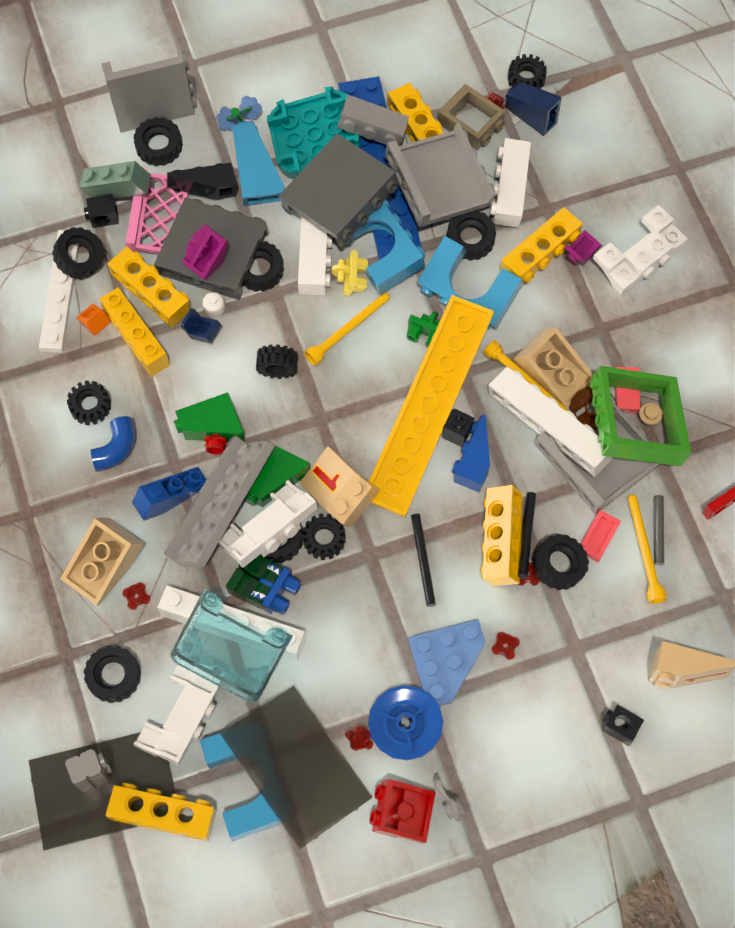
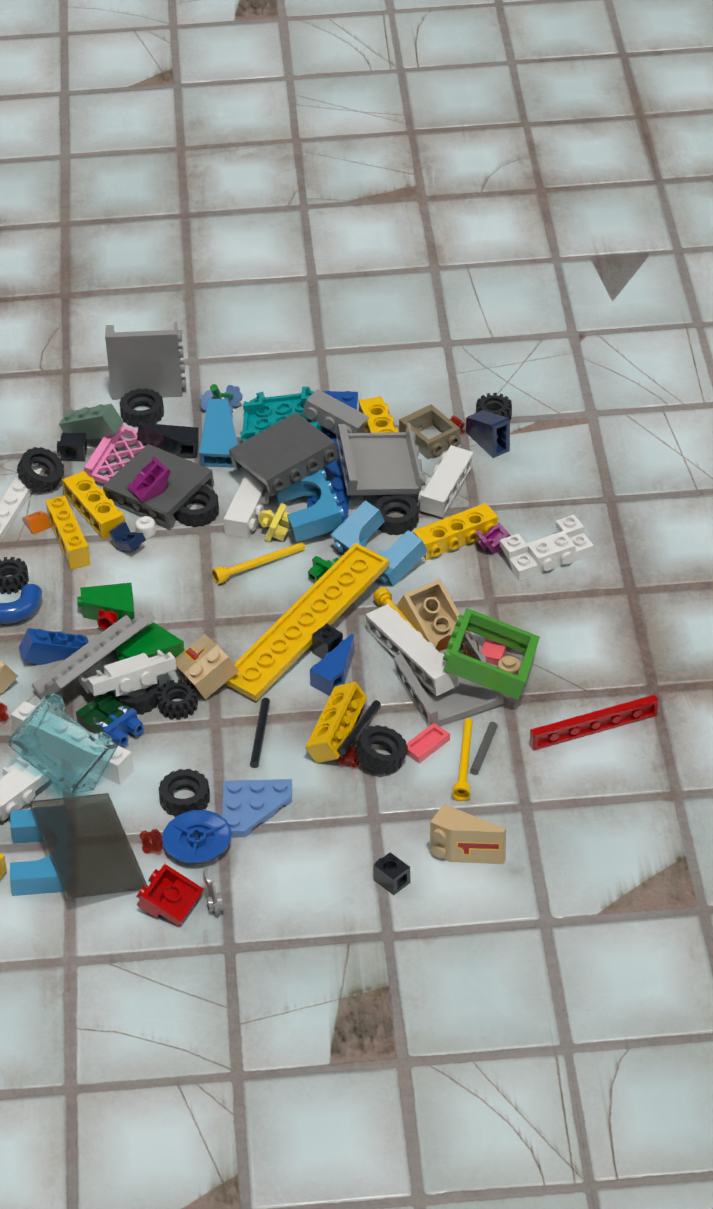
camera: 15 degrees right, 25 degrees down
black tyre [256,344,298,379] -> none
clear red plate [492,632,520,660] -> none
none -> black tyre [159,769,210,817]

